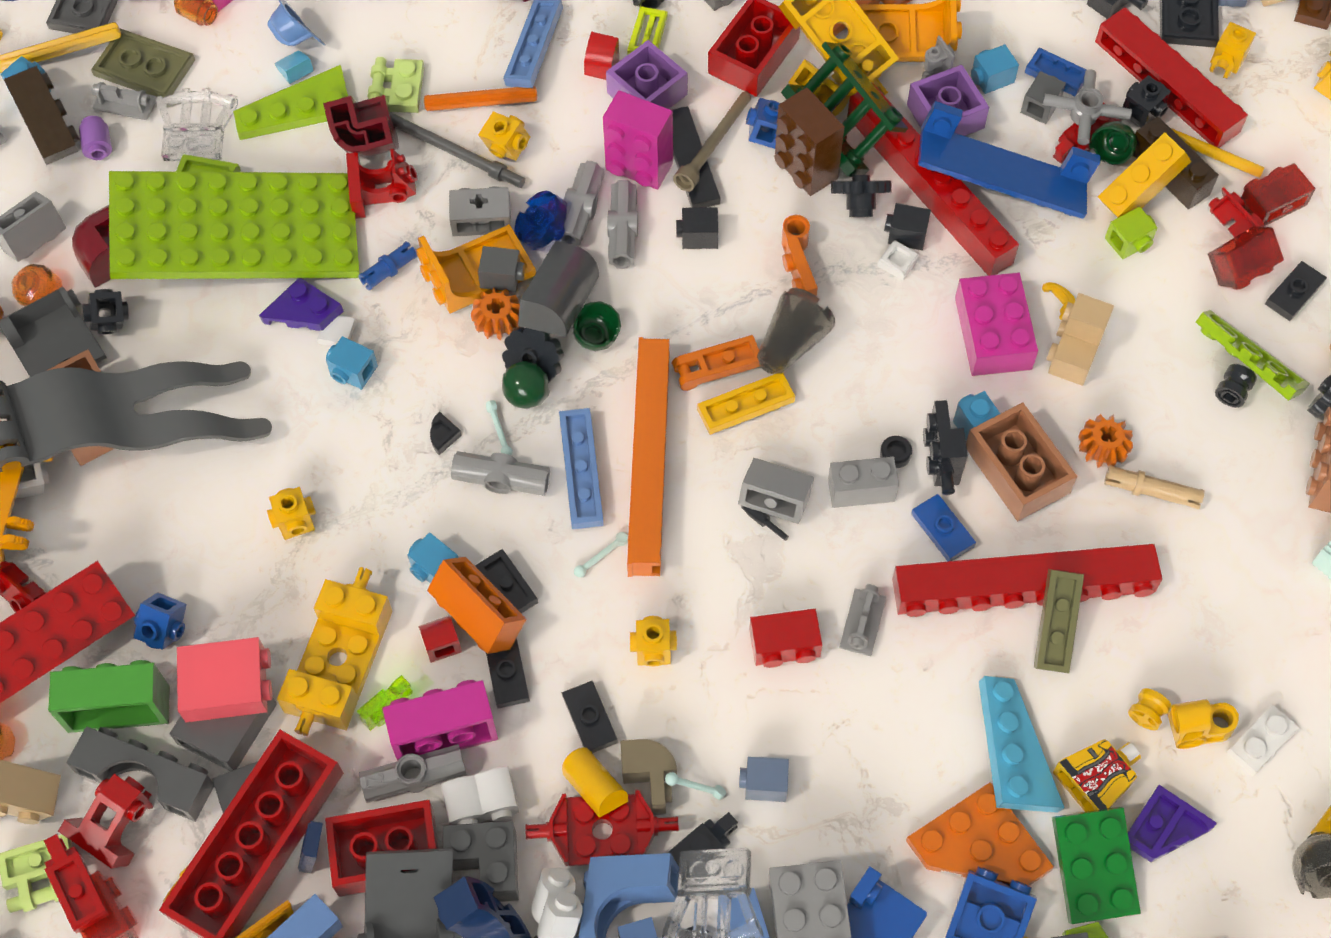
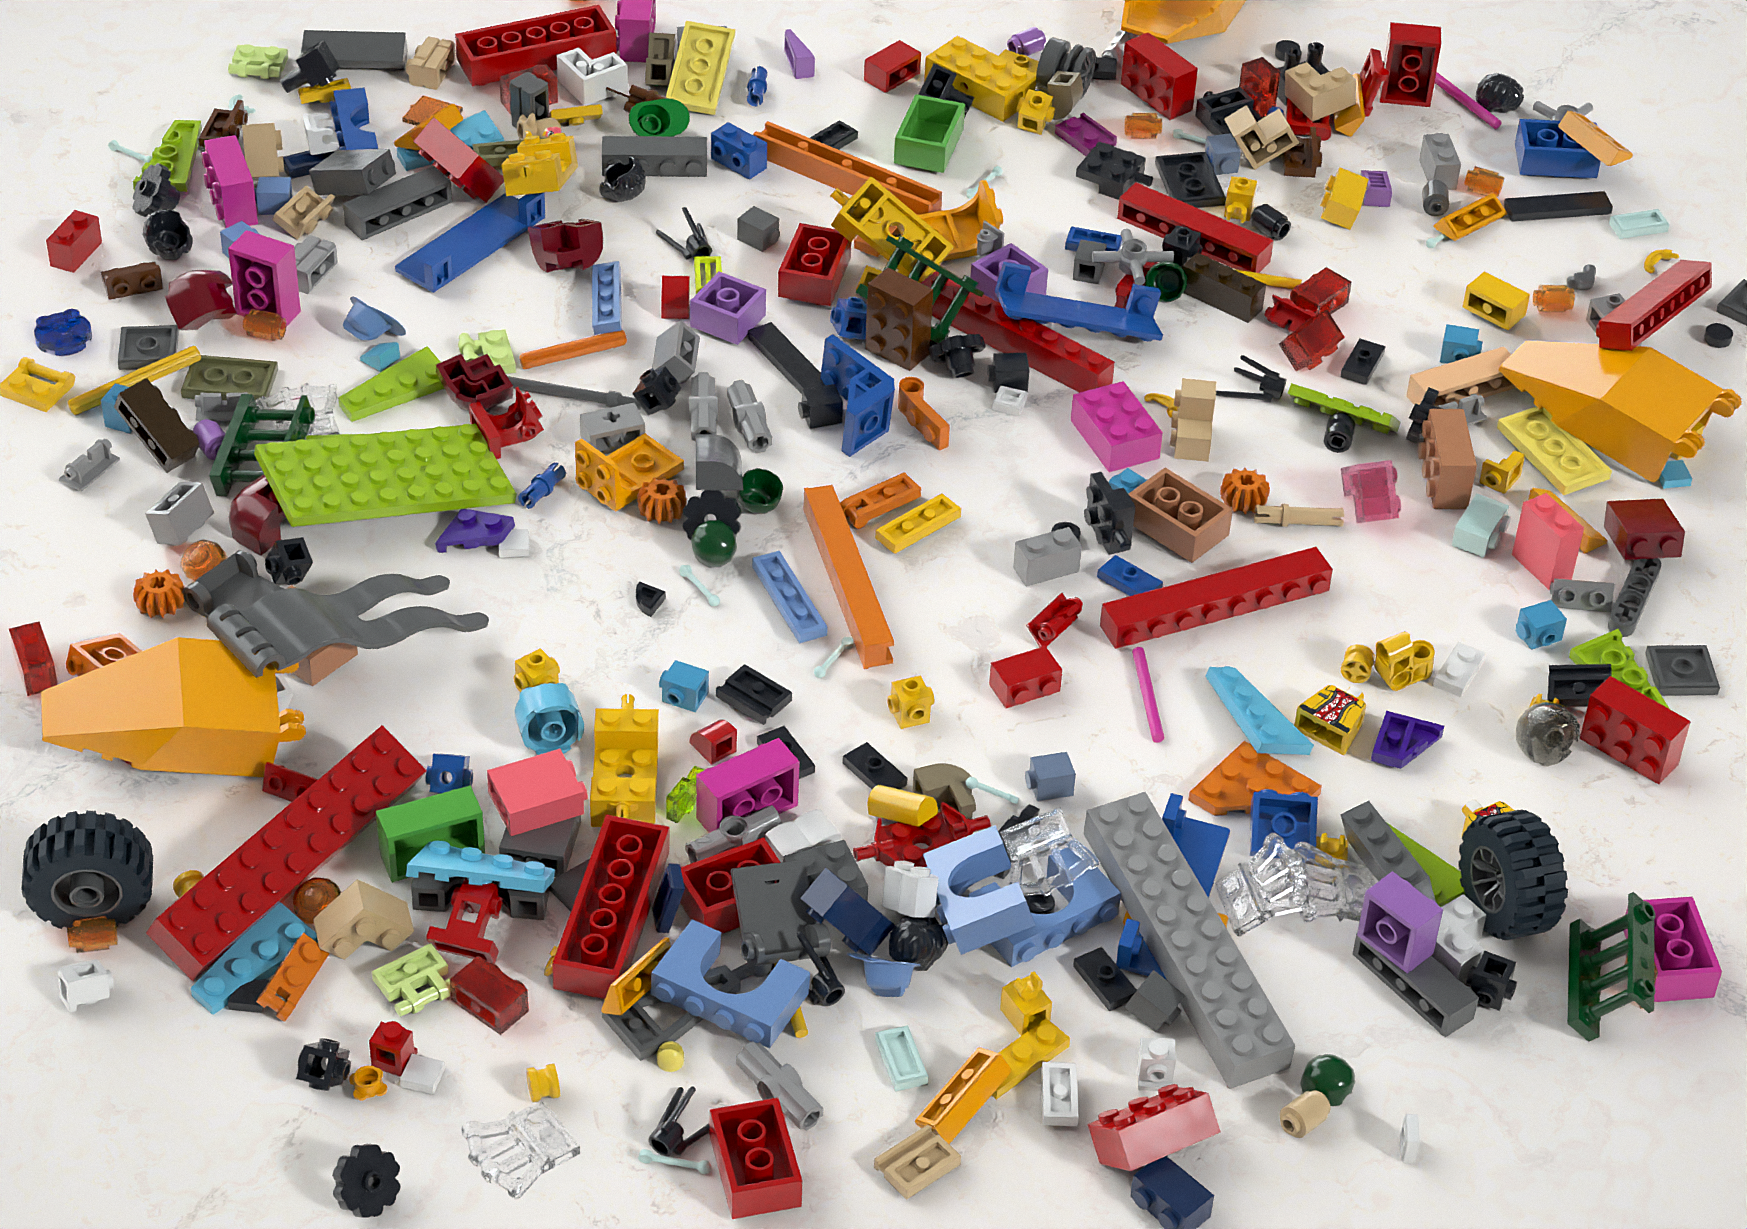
camera: 20 degrees left, 20 degrees down
red hinge [44,834,110,934] -> none
dark azure brick [326,336,378,390] -> none
orange brick [427,557,527,654] -> none
light grey piece [451,451,550,496] -> none
yellow brick [478,111,531,161] -> none
dark grey brick [478,246,525,292] -> none
clear blue plate [514,190,567,250] -> none
dark pink brick [603,90,673,190] -> none
dark tan piece [673,92,751,191] -> none
light grey brick [738,458,814,524] -> none
black piece [741,506,789,541] -> none
clear smoke cone [757,288,835,374] -> none
light grey hinge [839,584,887,657] -> none
dark azure brick [971,44,1019,94] -> none
olive plate [1034,569,1084,673] -> none
green plate [1052,807,1141,924] -> none
yellow brick [1097,132,1192,218] -> none
lime brick [1105,206,1158,260] -> none
none -> dark green fence [209,394,315,497]
none -> medium azure wing [406,841,555,893]
none -> medium azure brick [515,683,584,755]
none -> black brick [632,366,682,416]
none -> light grey brick [652,320,700,383]
none -> blue bracket [820,334,895,457]
none -> red hinge [1026,593,1083,647]
none -> dark pink bar [1132,647,1164,743]
none -> black plant [1216,355,1287,403]
none -> black brick [1251,204,1291,240]
none -> clear pink brick [1341,460,1401,524]

